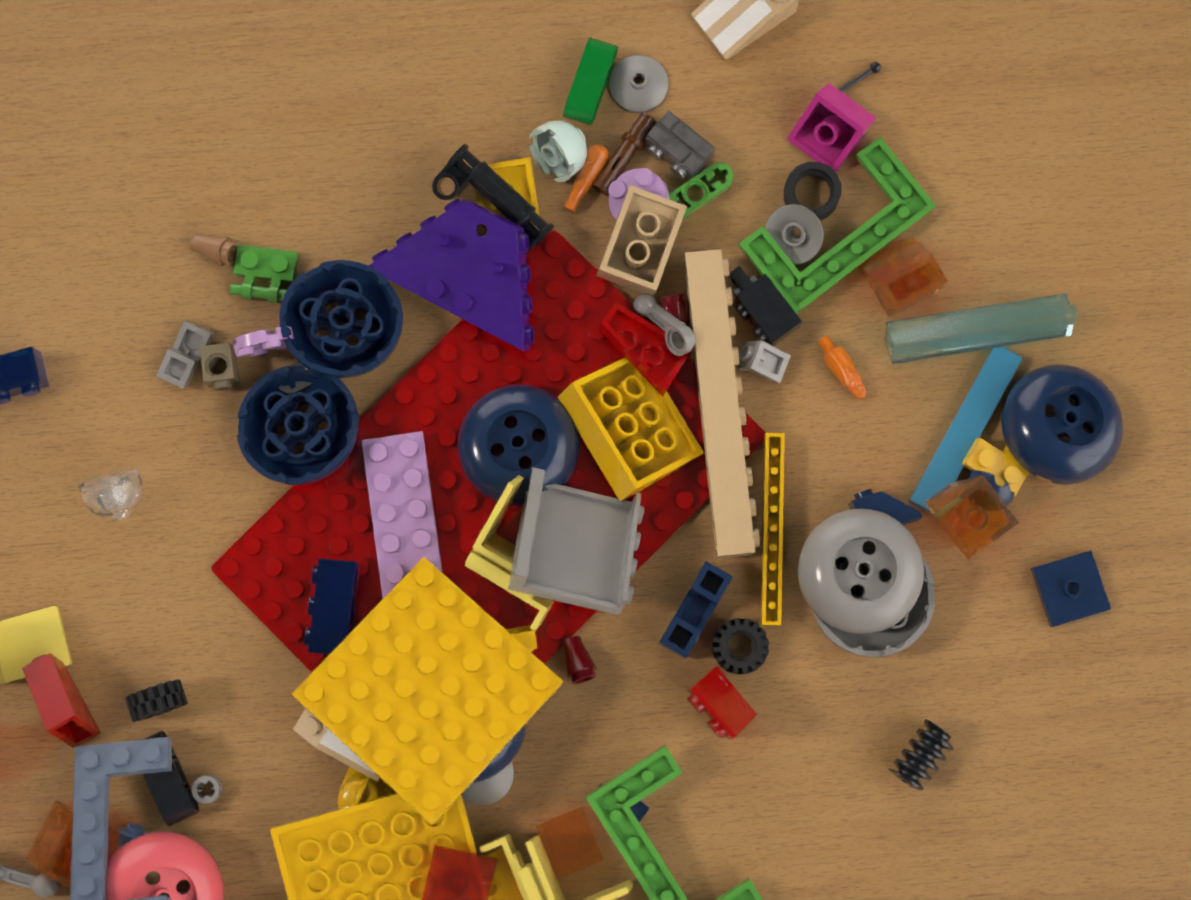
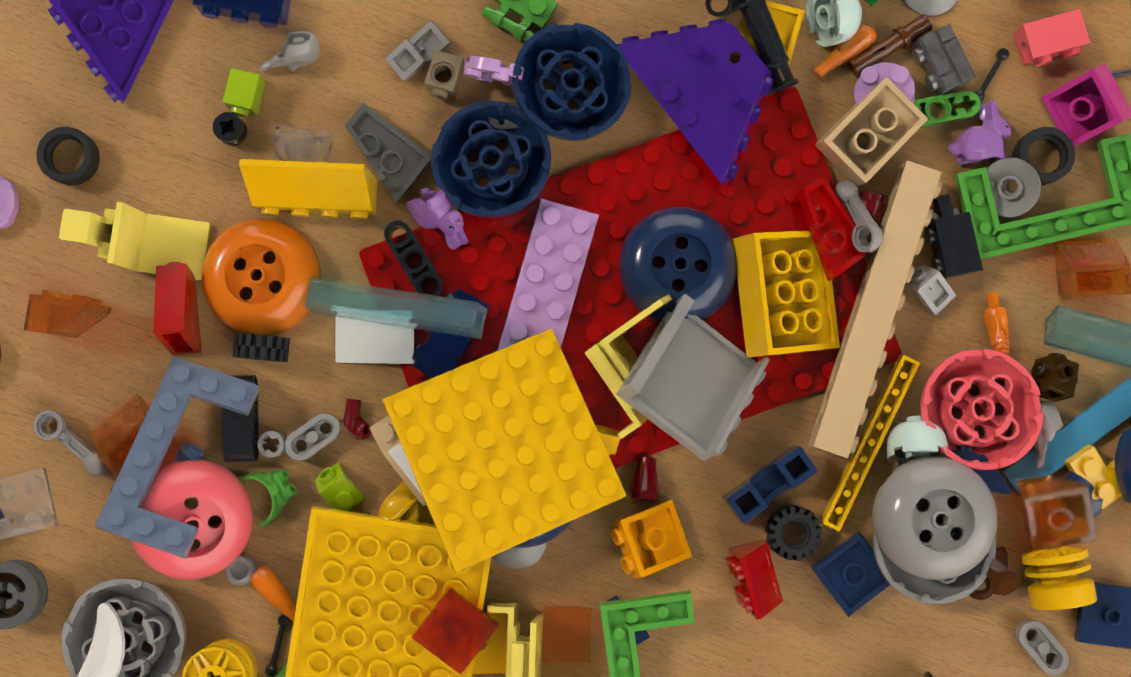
camera: 20 degrees right, 5 degrees up
none -> orange brick [202,218,322,336]
none -> black wheel [212,112,247,146]
none -> lime brick [222,68,266,118]
none -> yellow slope [239,159,378,220]
none -> bright green helmet [239,468,297,528]
none -> light grey piece [260,31,320,72]
none -> light grey plate [285,413,342,461]
none -> clear light blue brick [305,278,487,339]
none -> lime bracket [315,463,365,511]
none -> white sticker [335,311,414,364]
none -> dark red arm [343,398,372,440]
none -> dark grey wing [345,103,431,205]
none -> black beam [384,221,445,301]
none -> medium lavender animal [406,188,469,249]
none -> light orange plate [610,500,692,578]
none -> dark blue plate [810,531,890,617]
none -> light aqua cylinder [887,416,949,466]
none -> coral brick [920,349,1043,470]
none -> medium lavender animal [948,101,1011,165]
none -> reddish brown plate [969,547,1023,600]
none -> black hinge [974,48,1009,102]
none -> coral brick [1013,9,1090,67]
none -> light grey plate [1015,619,1069,675]
none -> yellow wheel [1021,544,1097,610]
none -> dark brown brick [1032,353,1079,403]
none -> light grey piece [1034,401,1063,469]

